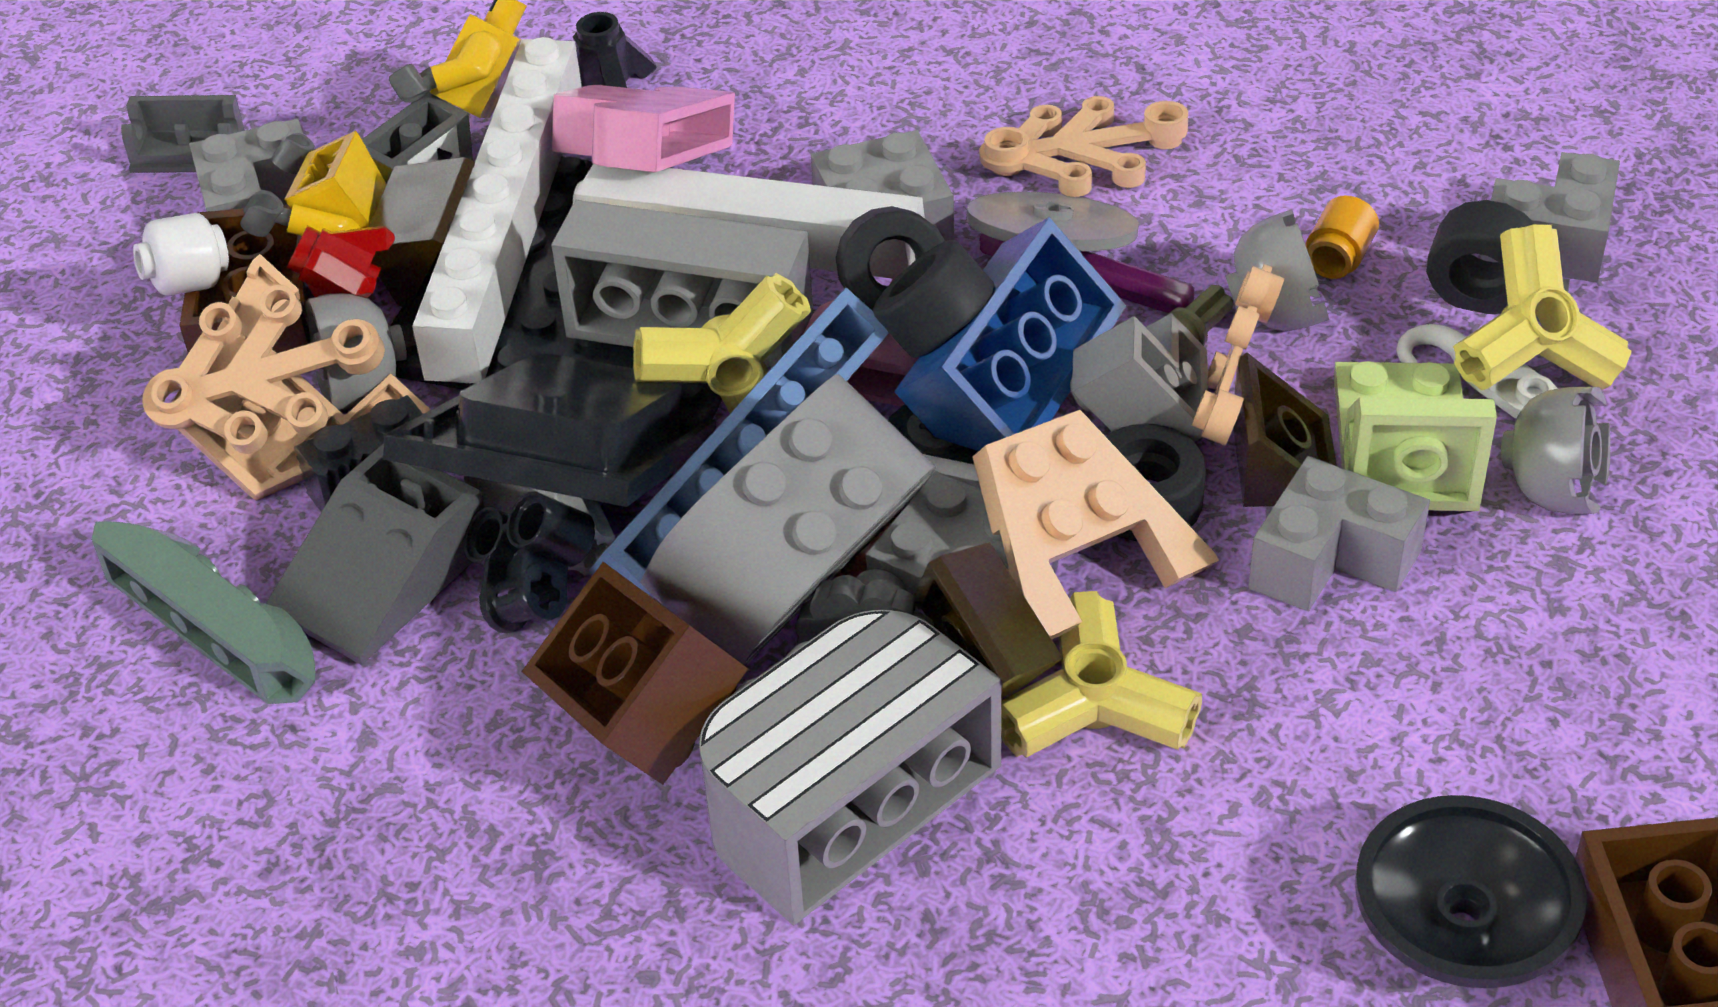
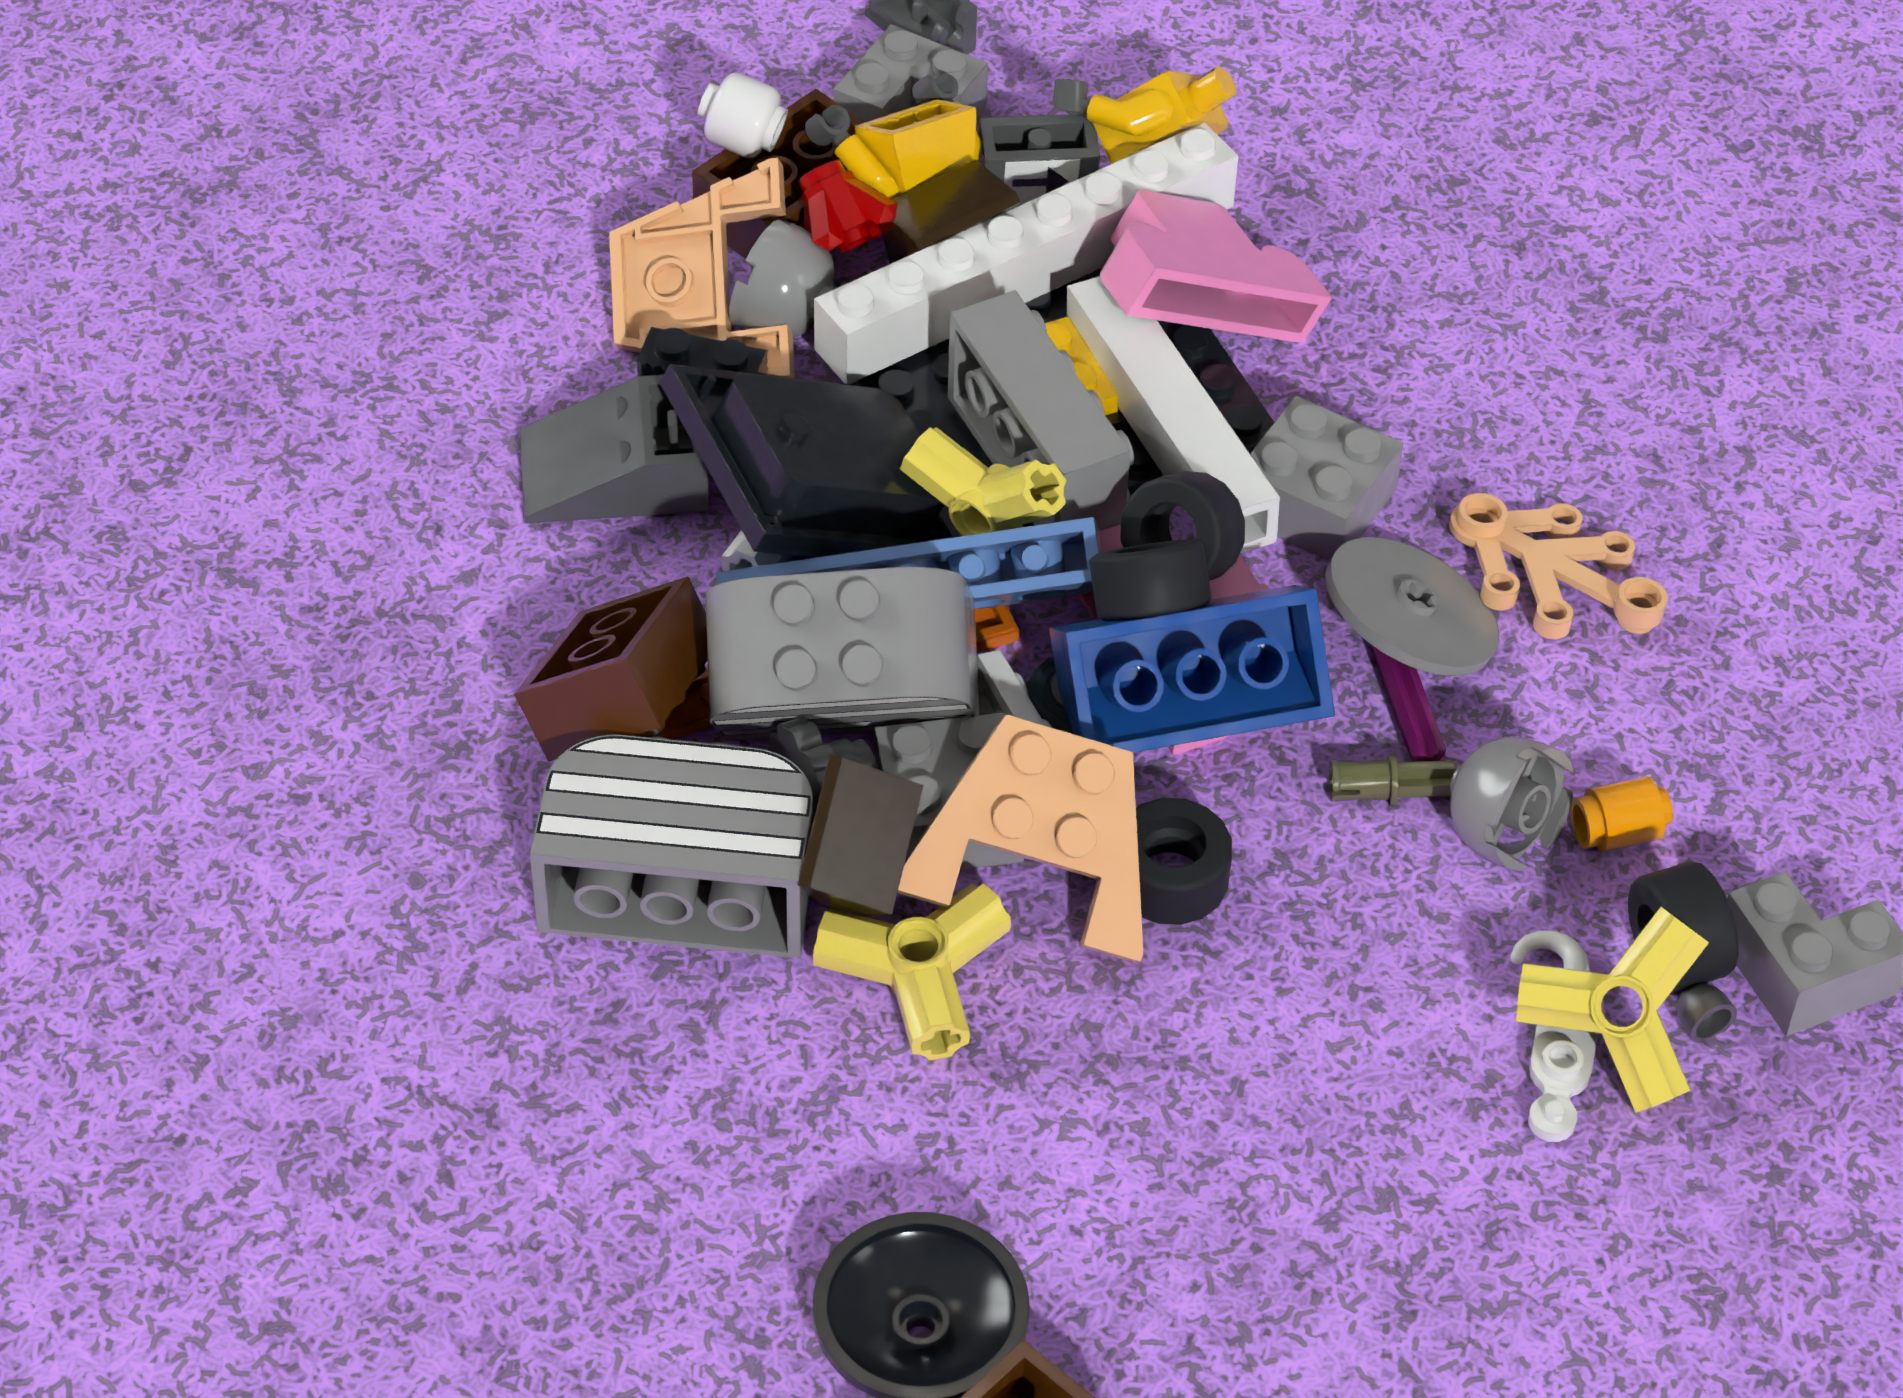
camera: 45 degrees right, 5 degrees up
sand green brick [91,521,316,704] -> none
light nougat plant [142,284,385,454] -> none
black piece [464,491,595,634] -> none
black rock [573,12,657,88] -> none
light grey brick [1070,313,1208,441] -> none
light nougat plant [1191,264,1285,445] -> none
dark brown slope [1233,352,1337,507] -> none
light grey brick [1248,456,1430,612] -> none
yellowish green bracket [1334,361,1497,511] -> none
light grey cylinder [1501,387,1610,514] -> none

